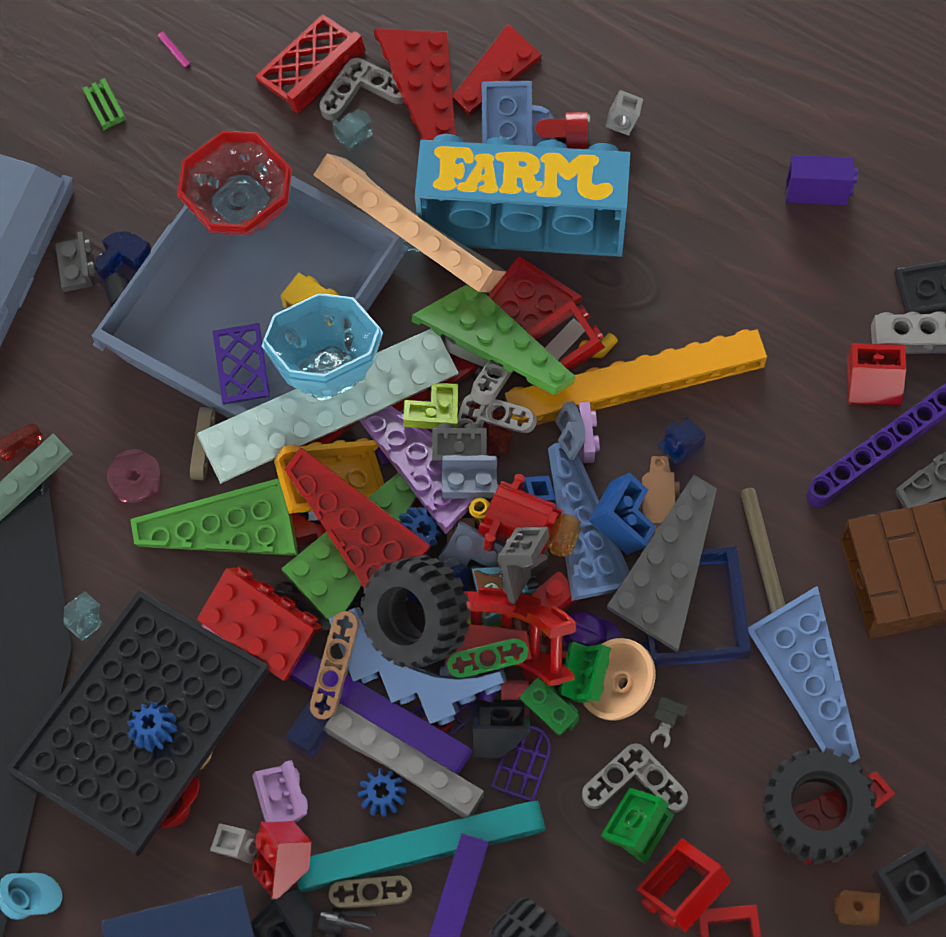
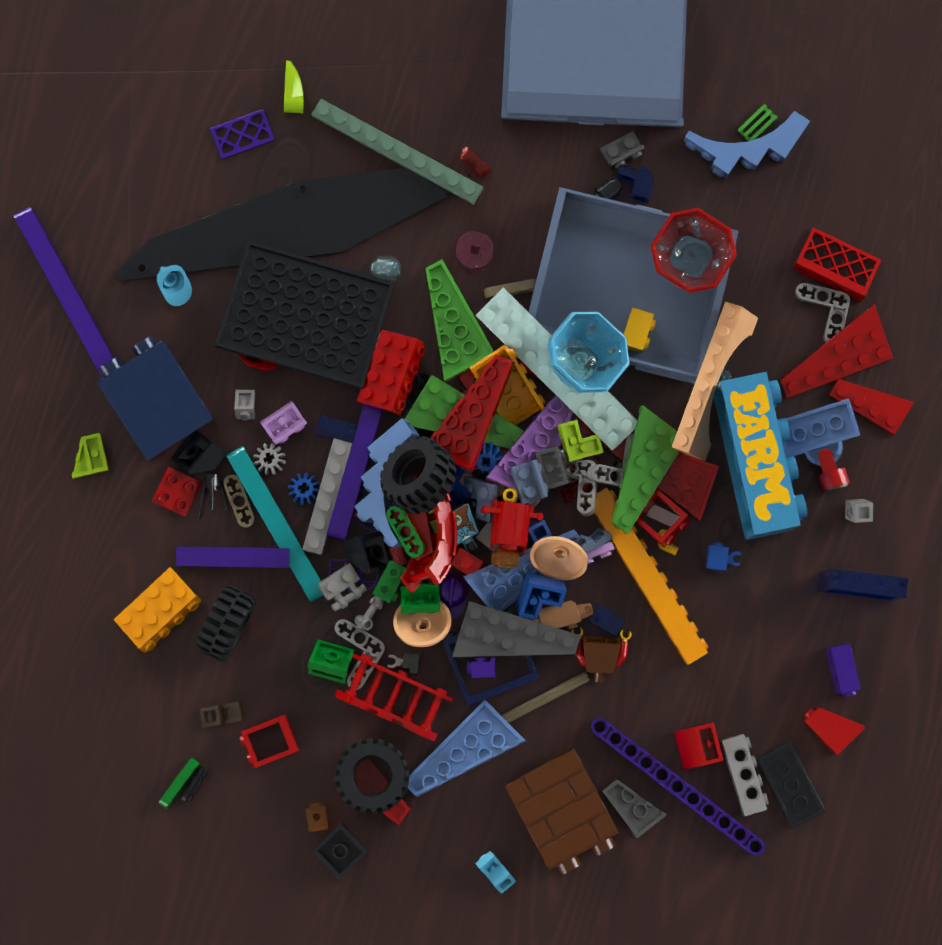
camera: 70 degrees right, 15 degrees up
clear light blue brick [63,591,102,641] -> none
blue gear [127,702,177,752] -> none
dark pink piece [158,32,191,69] -> none
dark purple window [212,323,270,405] -> none
red slope [253,821,312,899] -> none
medium nougat beam [310,611,359,719] -> none
clear light blue brick [332,109,373,151] -> none
dark grey bracket [498,527,550,603] -> none
red window [636,839,731,933] -> none
none -> light grey gear [253,443,286,476]
none -> light grey plate [317,563,367,611]
none -> red fence [334,653,453,741]
none -> light grey bar [354,596,384,630]
none -> clear light blue head [372,256,401,280]
none -> dark purple brick [467,658,495,678]
none -> light nougat dish [530,536,588,580]
none -> reddish brown torso [572,627,632,683]
none -> medium blue arch [684,111,810,178]
none -> blue brick [705,542,741,571]
none -> red slope [802,707,865,755]
none -> clear blue window [817,569,909,601]

